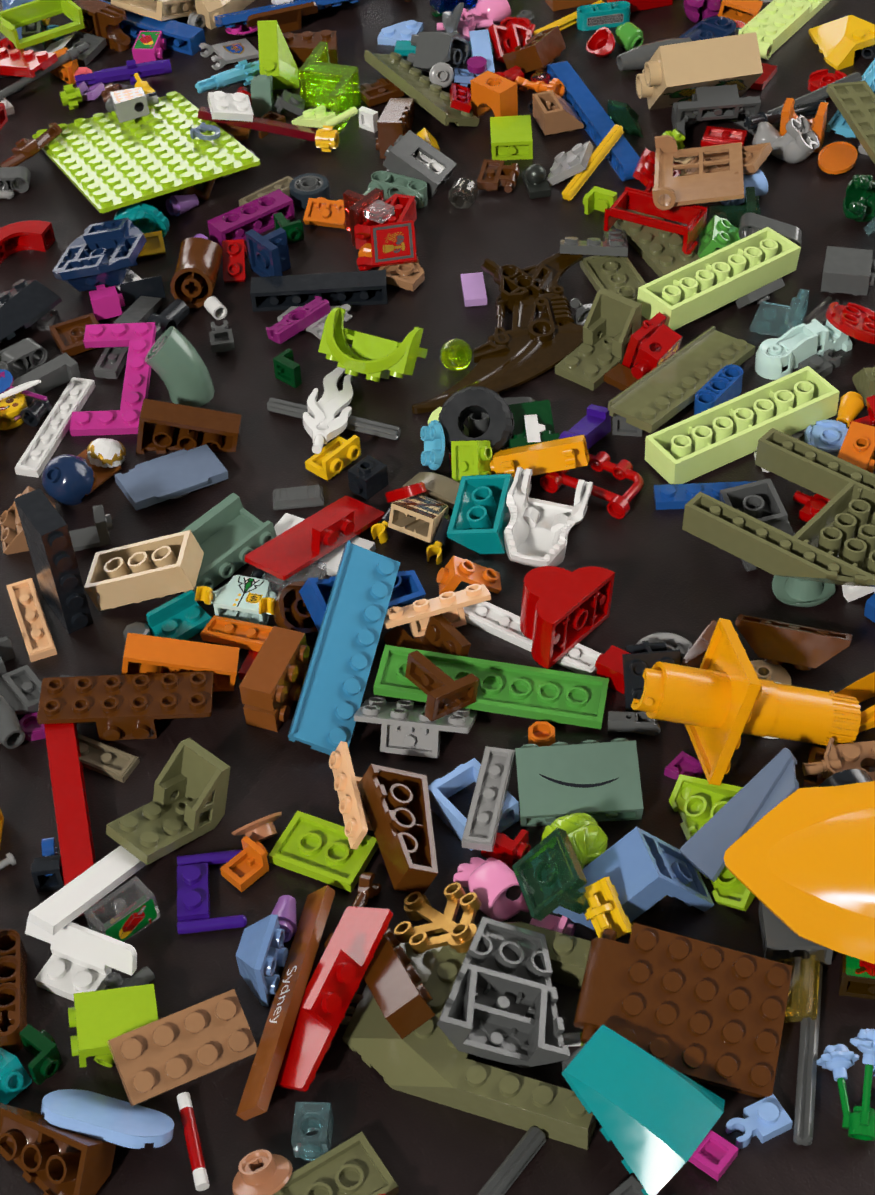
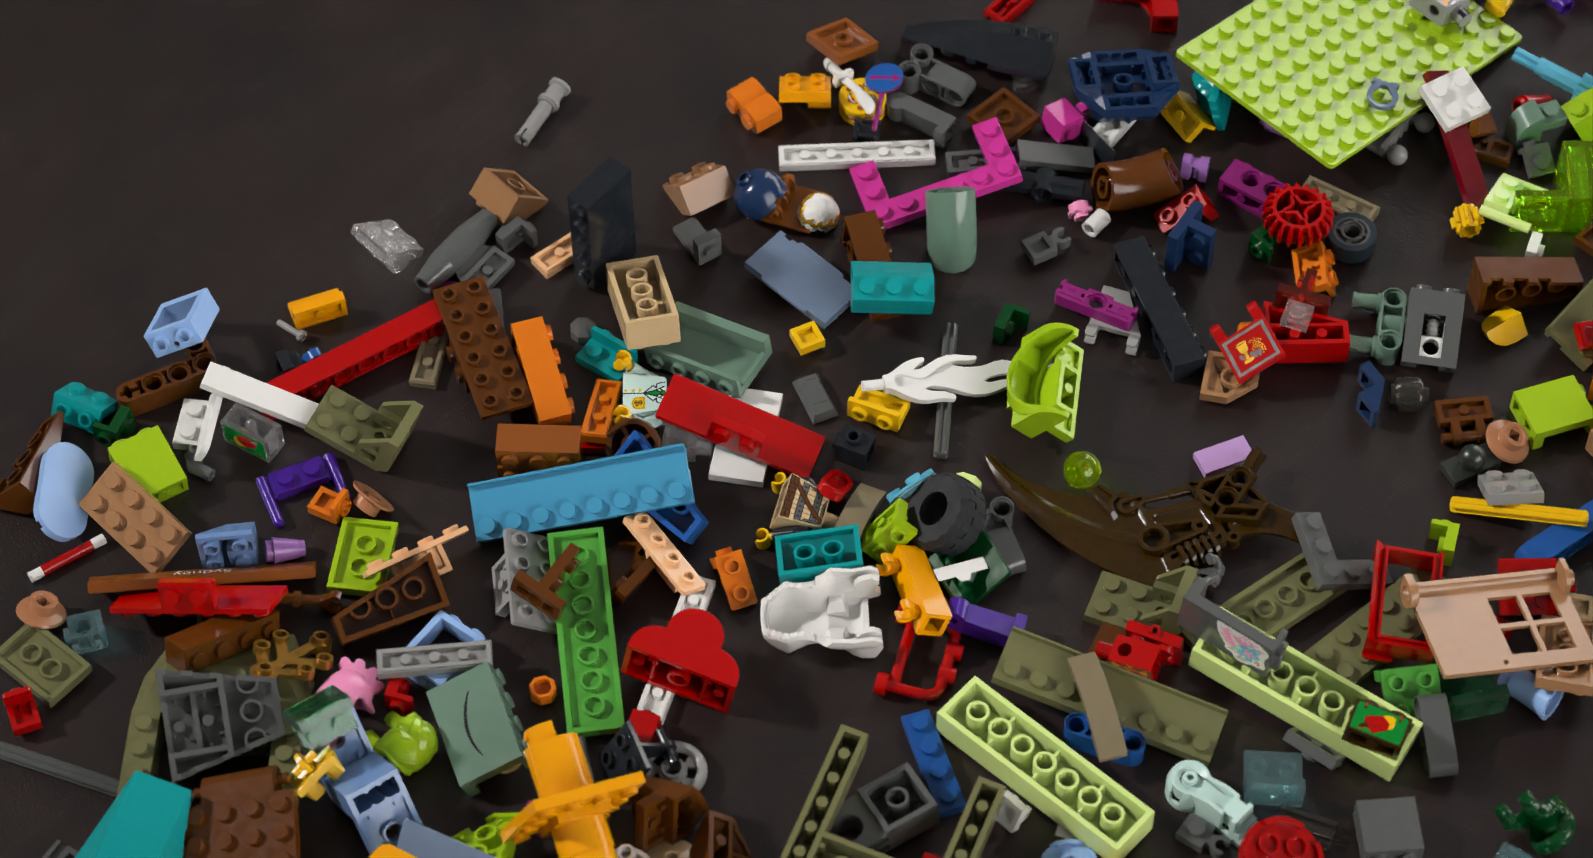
camera: 70 degrees right, 10 degrees up
none -> yellow plate [789,321,825,356]
none -> teal slope [851,261,934,314]
none -> dark tan slope [1067,651,1128,763]
none -> bright pink plate [1068,200,1093,222]
none -> dark grey panel [1176,576,1289,677]
none -> red gear [1261,182,1334,249]
none -> brick [1341,698,1413,761]
none -> dark blue slope [1355,361,1385,428]
none -> nougat piece [1486,420,1529,464]

